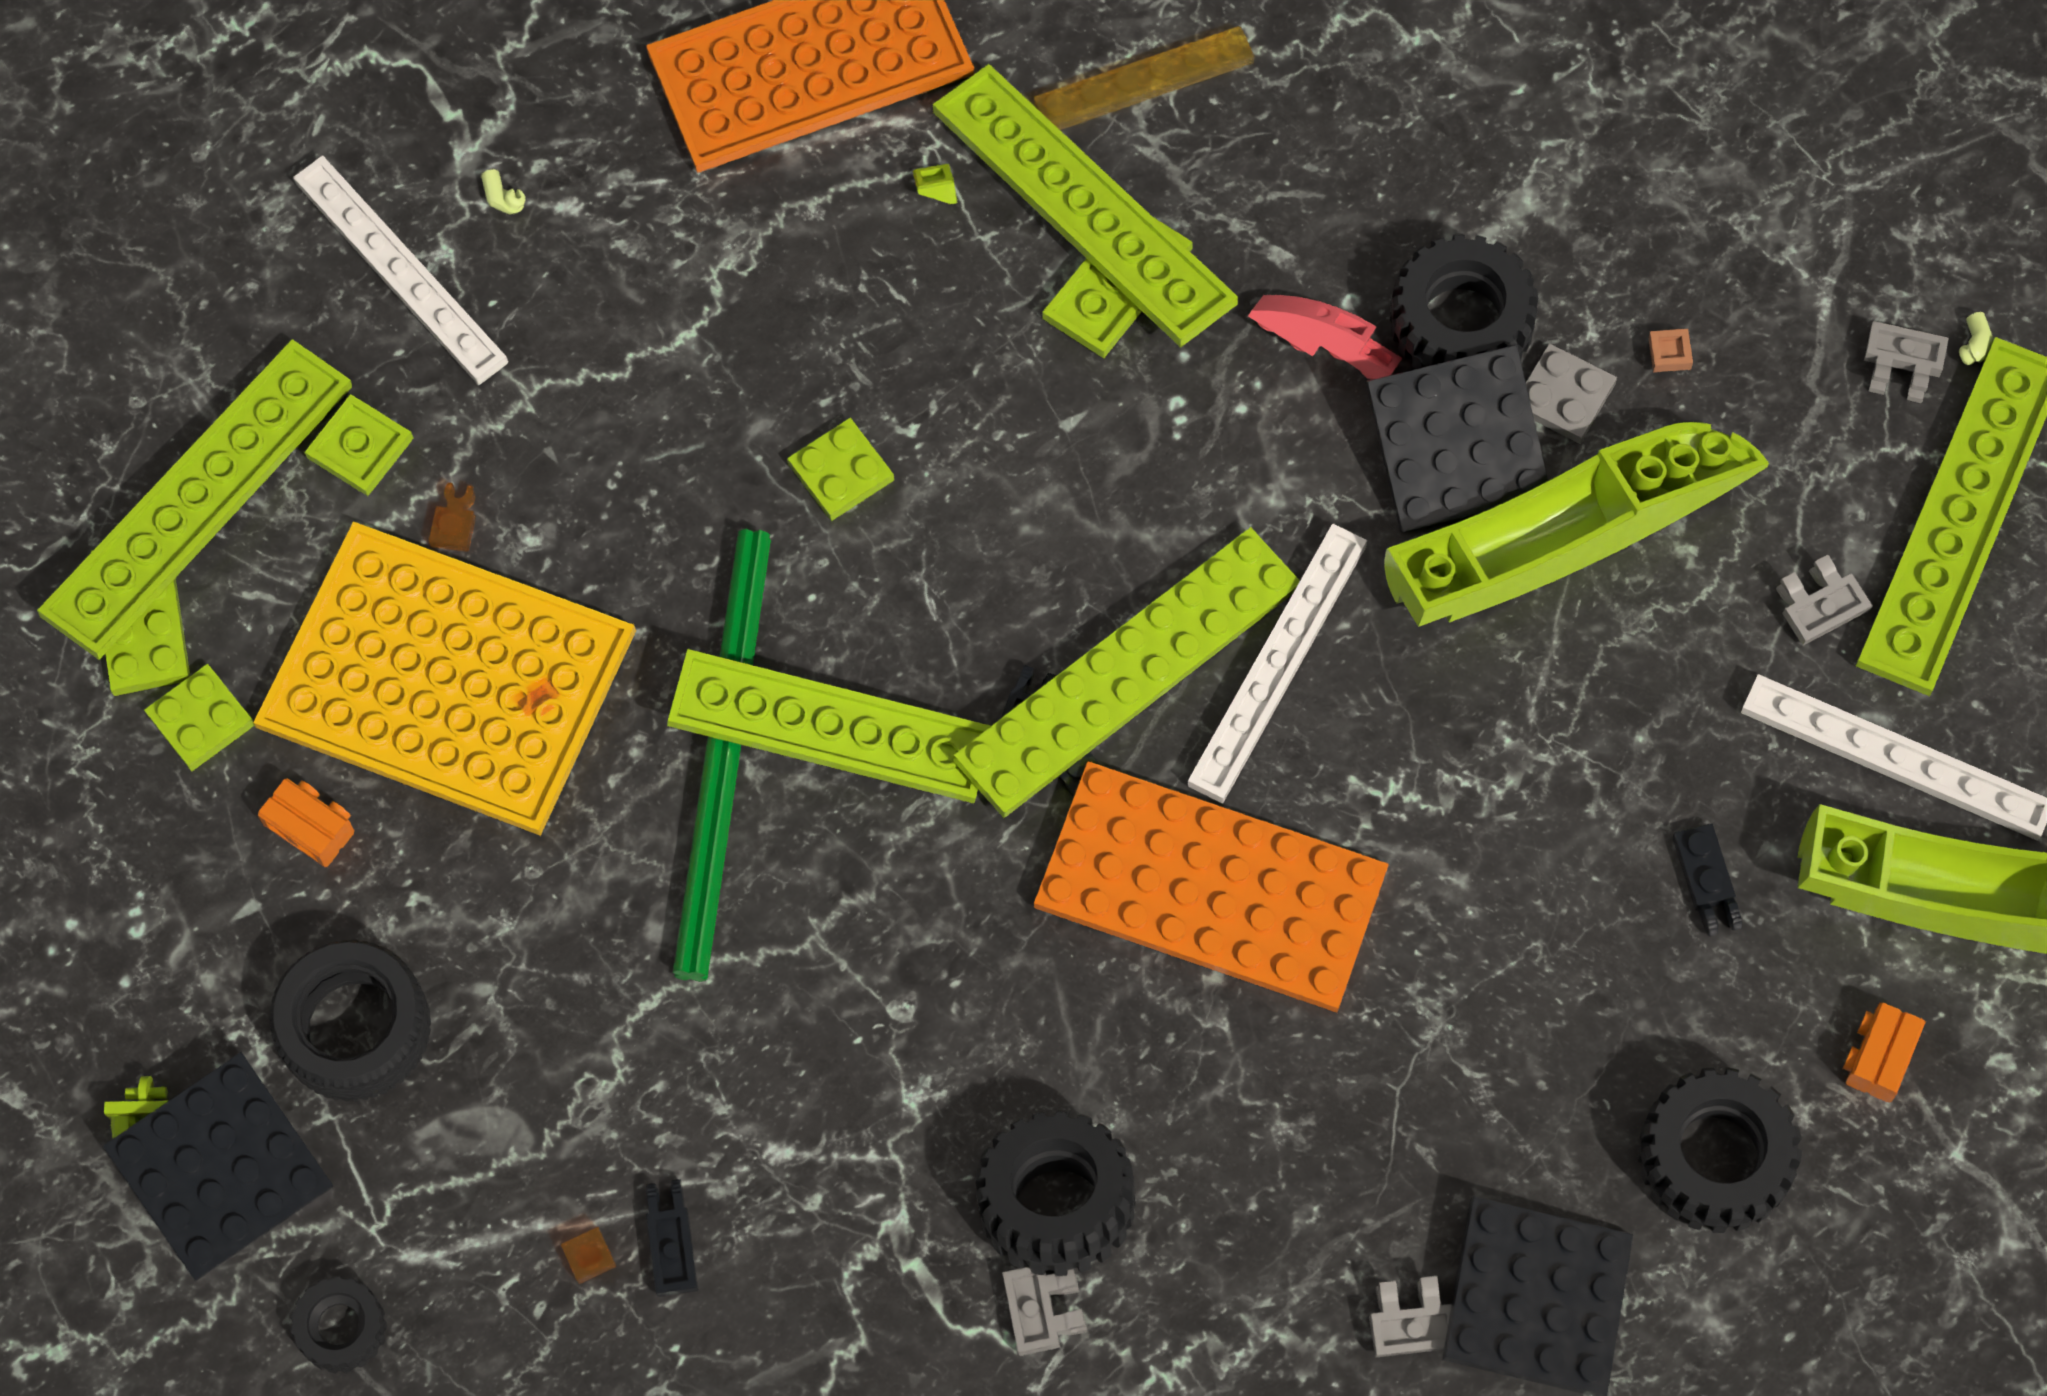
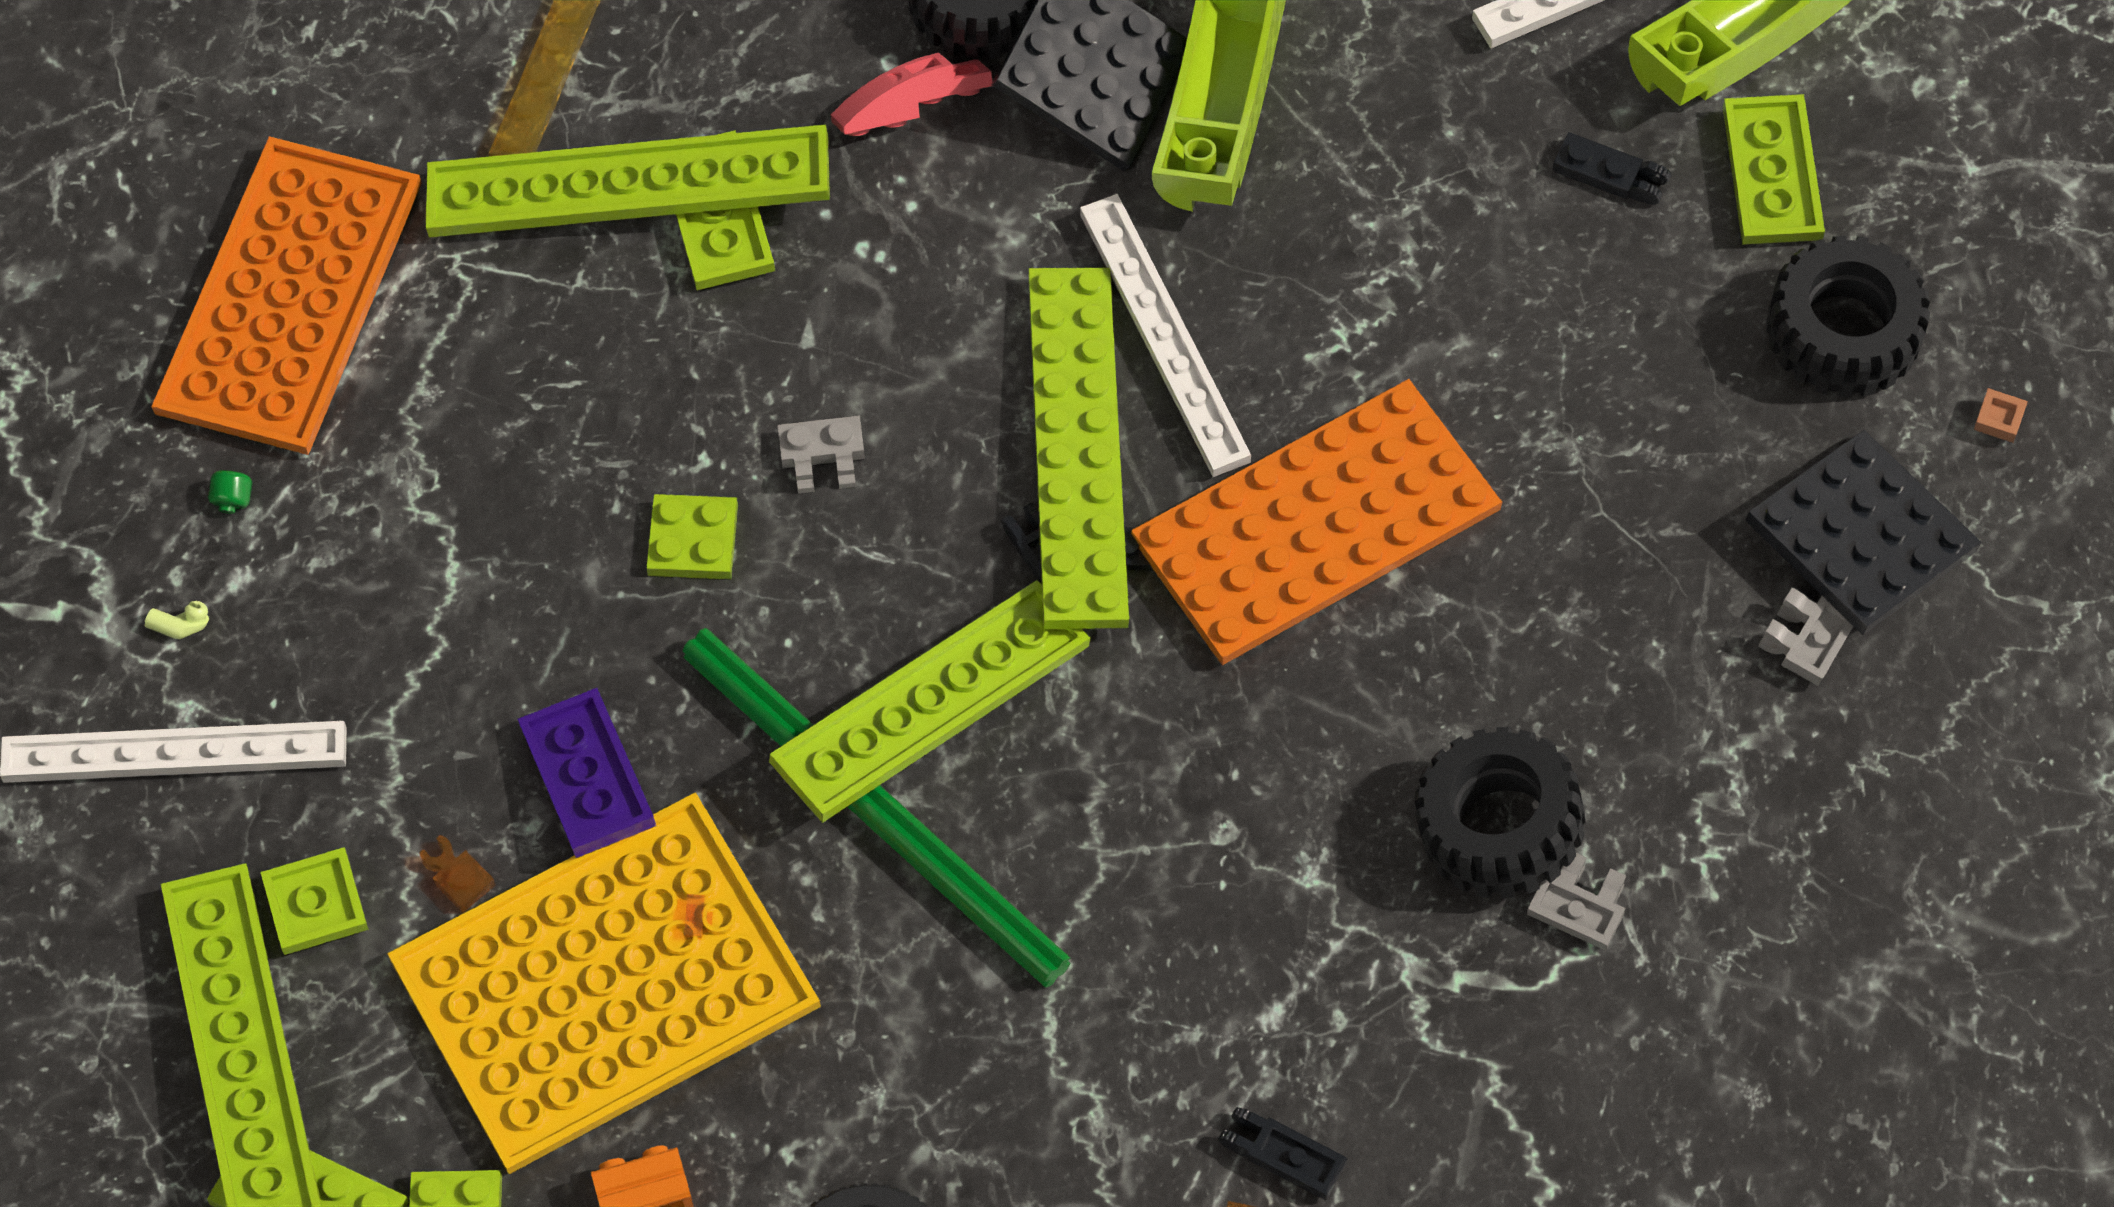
camera: 55 degrees left, 5 degrees down
lime slope [913,164,957,204] -> none
orange brick [1843,1002,1925,1103] -> none
none -> green piece [208,470,252,514]
none -> dark purple plate [518,688,657,858]
none -> light grey plate [778,415,865,494]
none -> lime plate [1723,94,1825,245]
none -> nougat plate [1974,388,2028,443]

